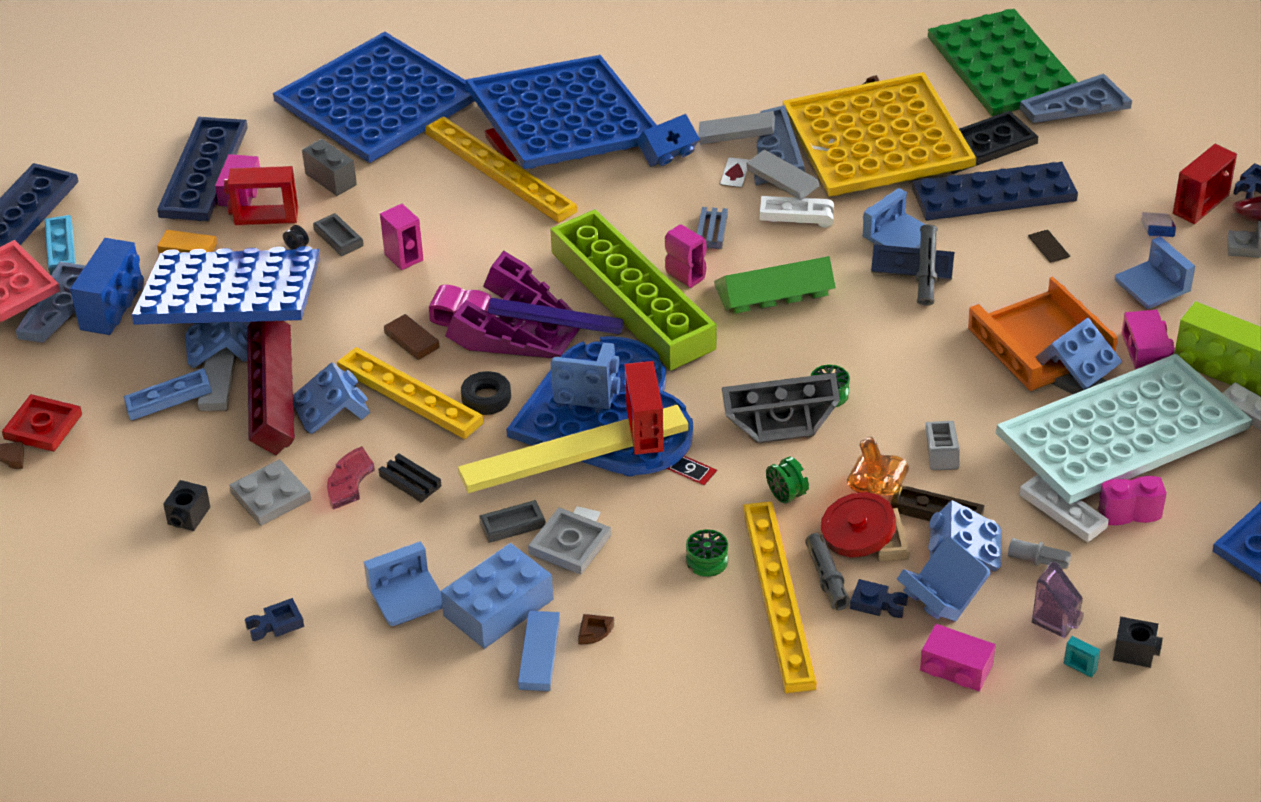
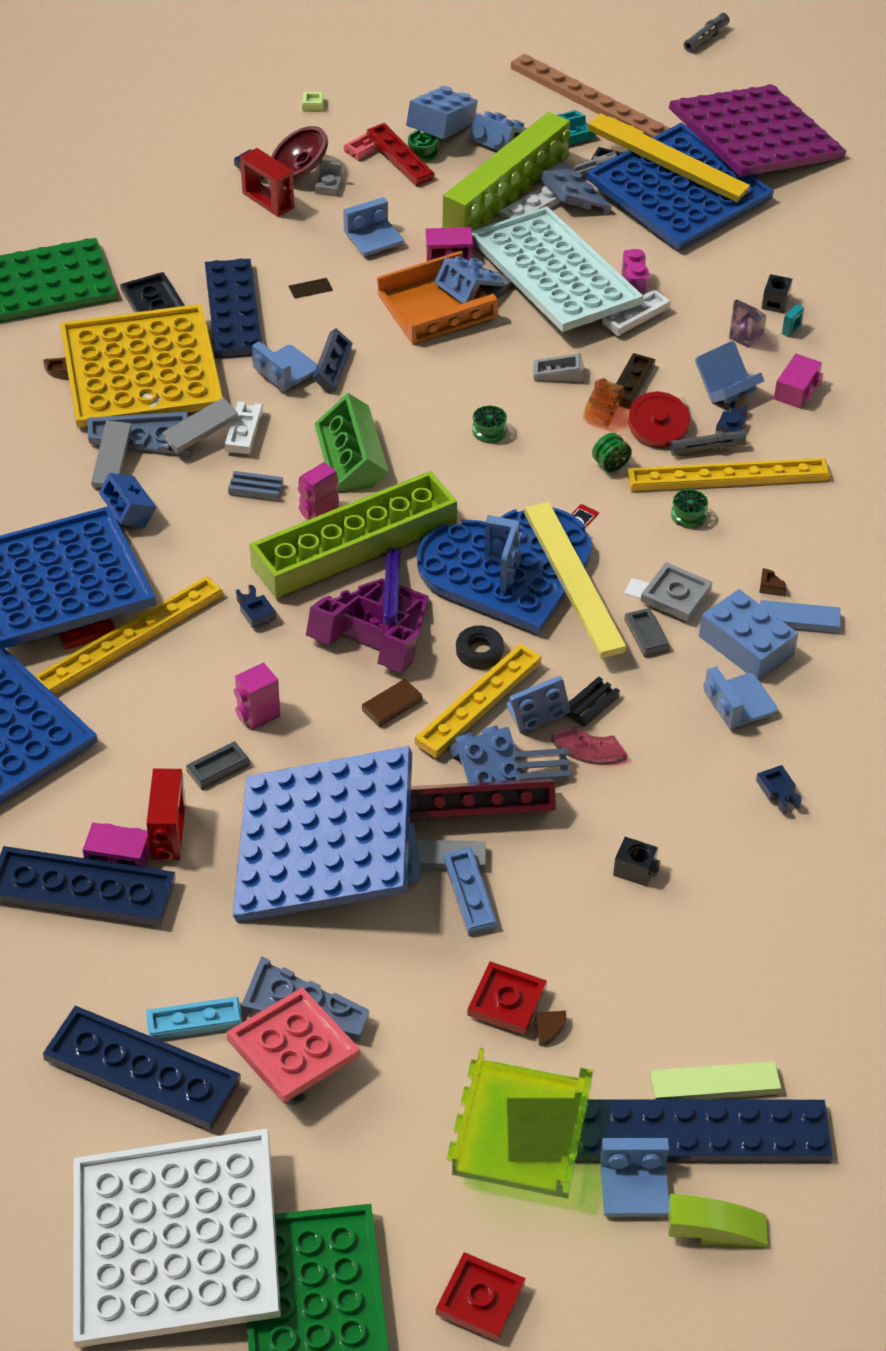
camera: 90 degrees left, 5 degrees up
blue brick [70,238,144,335] -> none
light orange tile [157,230,217,253] -> none
light grey plate [229,459,311,526] -> none
black bush [283,225,309,250] -> none
dark grey brick [302,139,357,196] -> none
dark pink brick [429,284,491,327] -> none
red window [624,361,664,455] -> none
white sticker [720,157,750,187] -> none
flat silver wedge [721,373,840,443] -> none
dark grey pin [916,224,938,306] -> none
medium blue bracket [928,500,1001,571] -> none
light grey axle [1008,538,1071,569] -> none
sand blue wing [1019,74,1132,123] -> none
tile [1141,212,1176,237] -> none
none -> dark blue plate [236,584,276,628]
none -> medium blue bracket [506,676,571,733]
none -> sand blue tile [512,748,572,780]

